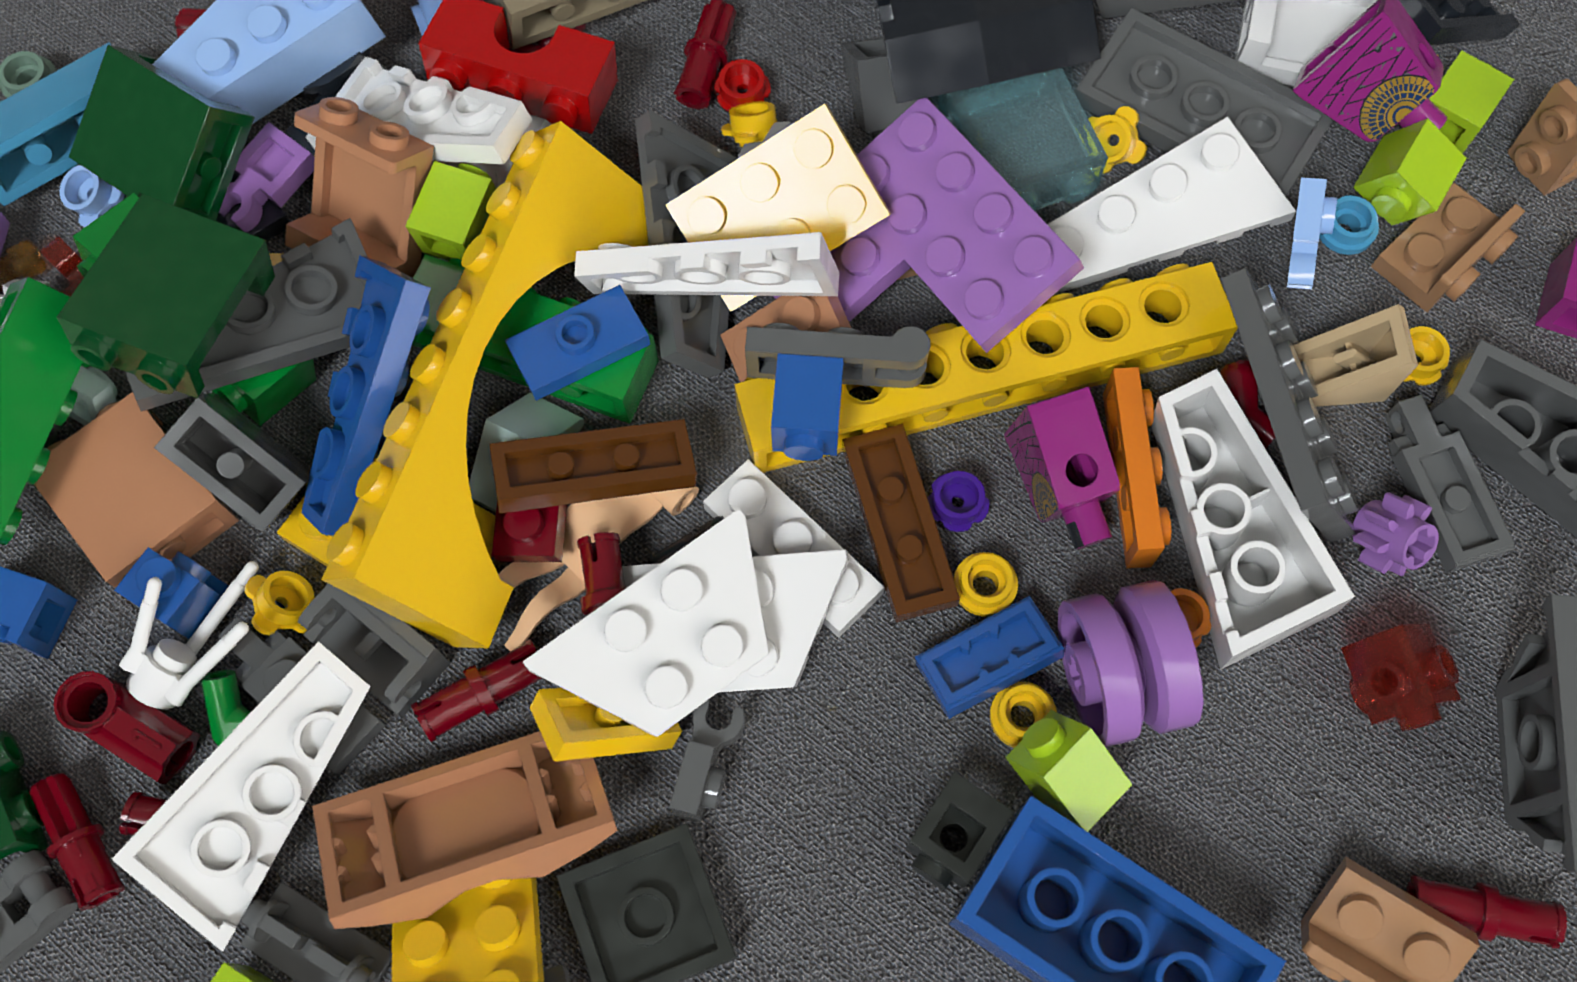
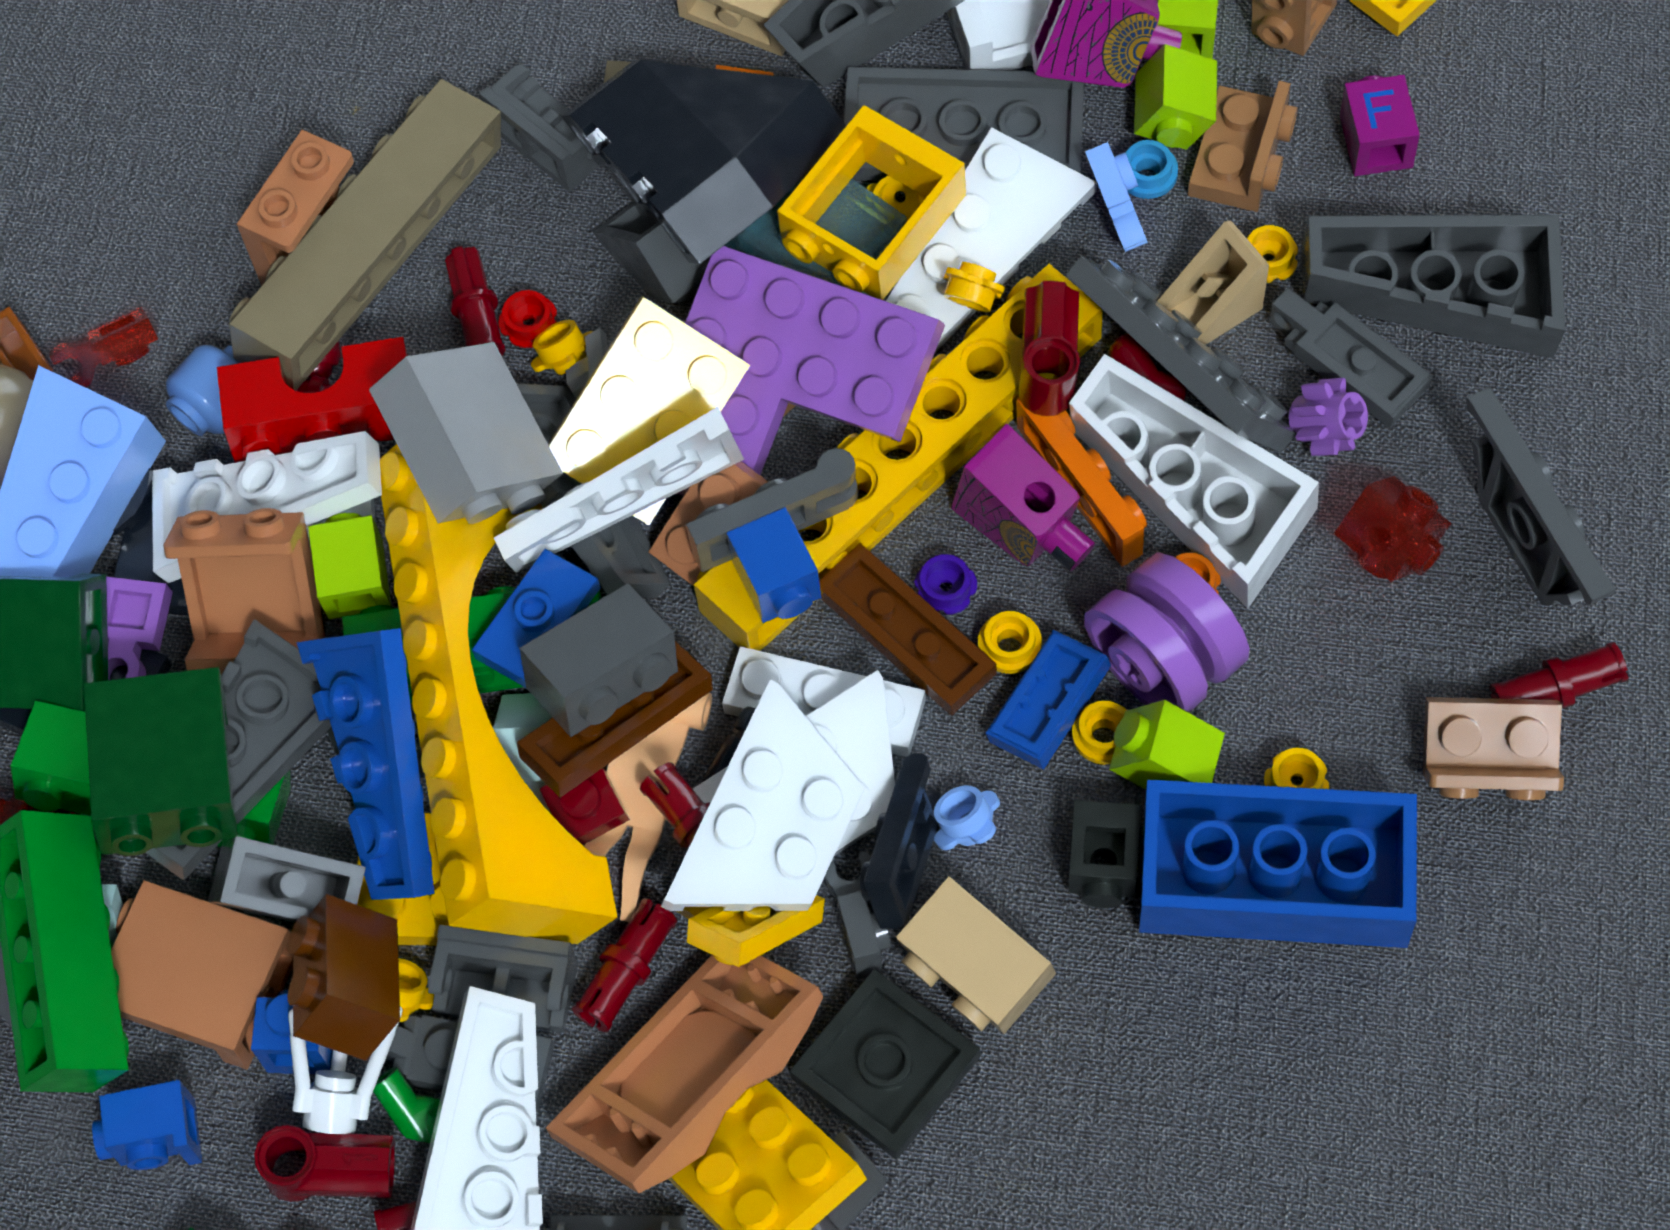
camera: 25 degrees left, 5 degrees down
none -> reddish brown brick [288,894,400,1061]
none -> light grey brick [369,342,563,524]
none -> dark grey brick [520,583,678,737]
none -> yellow window [777,105,966,300]
none -> black hinge [860,753,941,929]
none -> tan brick [896,876,1056,1034]
none -> light blue plate [934,785,1000,850]
none -> yellow plate [943,262,1005,312]
none -> dark red piece [1018,280,1080,416]
none -> yellow plate [1264,748,1329,789]

